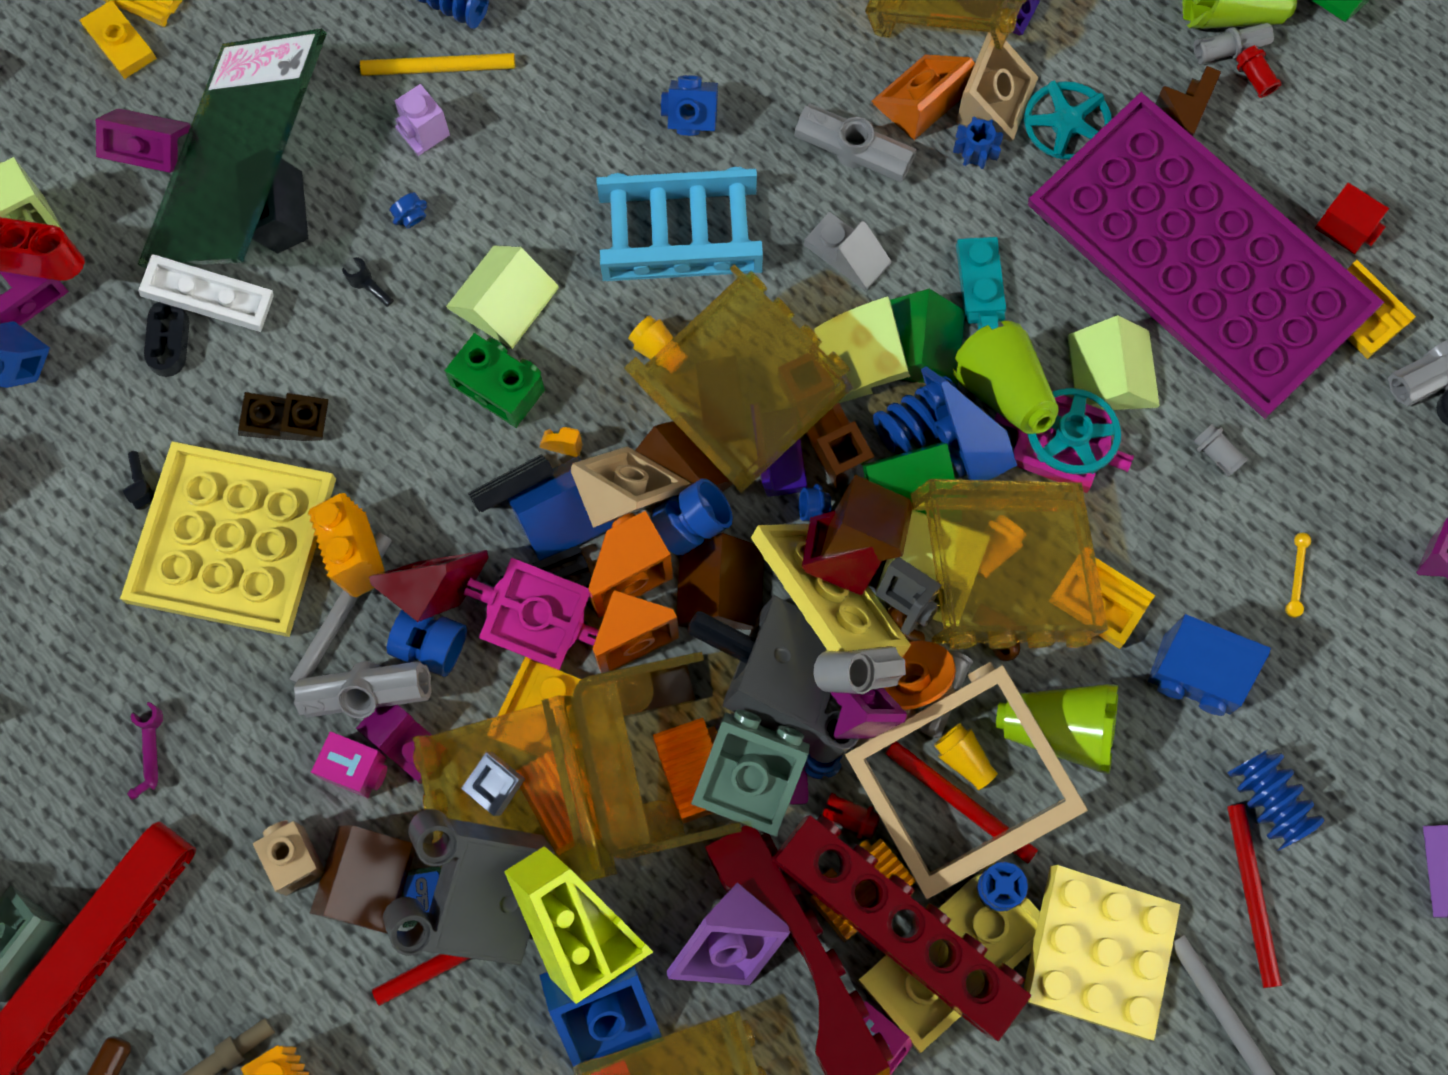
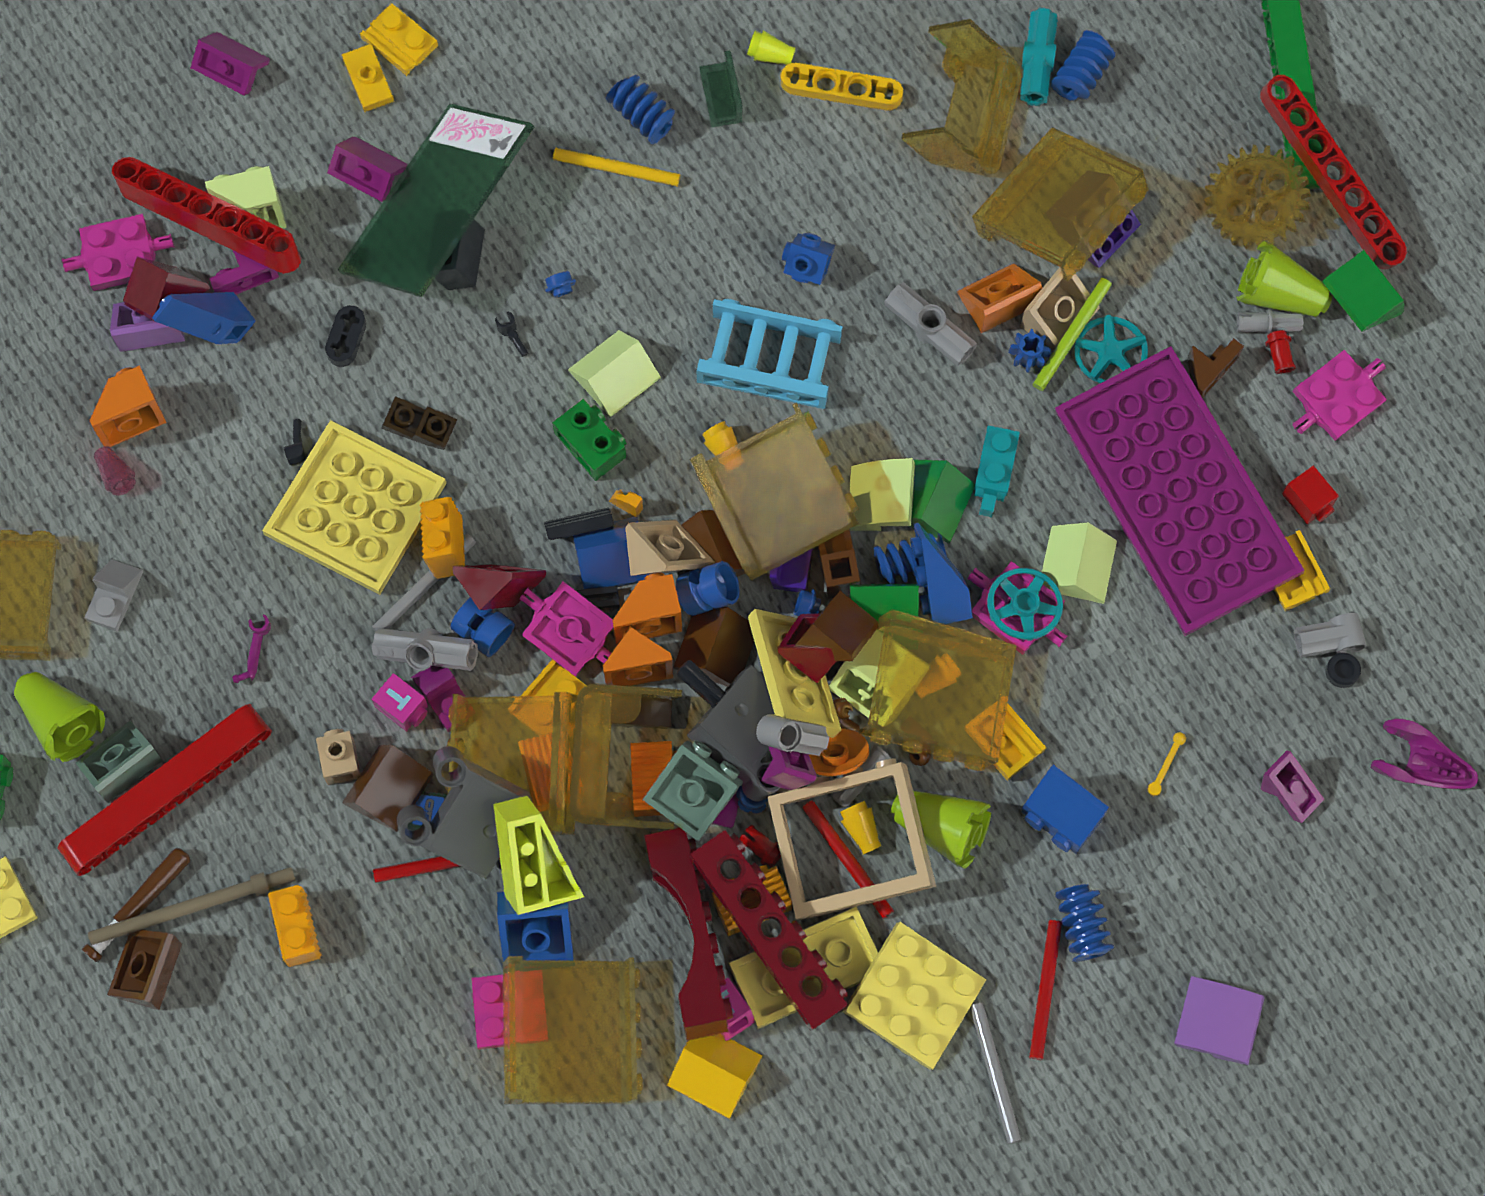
camera: 15 degrees right, 0 degrees up
white plate [138,254,274,332] -> none
lavender brick [395,84,450,156] -> none
sand blue tile [461,752,525,816] -> none
medium lavender slope [667,882,790,986] -> none
light grey slope [804,212,891,291] -> none
dark grey bracket [875,557,942,636] -> none
lime cone [953,320,1059,434] -> none
blue wheel [977,862,1028,912] -> none
light grey pin [1194,424,1248,477] -> none
none -> lime bar [1032,278,1112,391]
none -> dark pink plate [1292,349,1387,441]

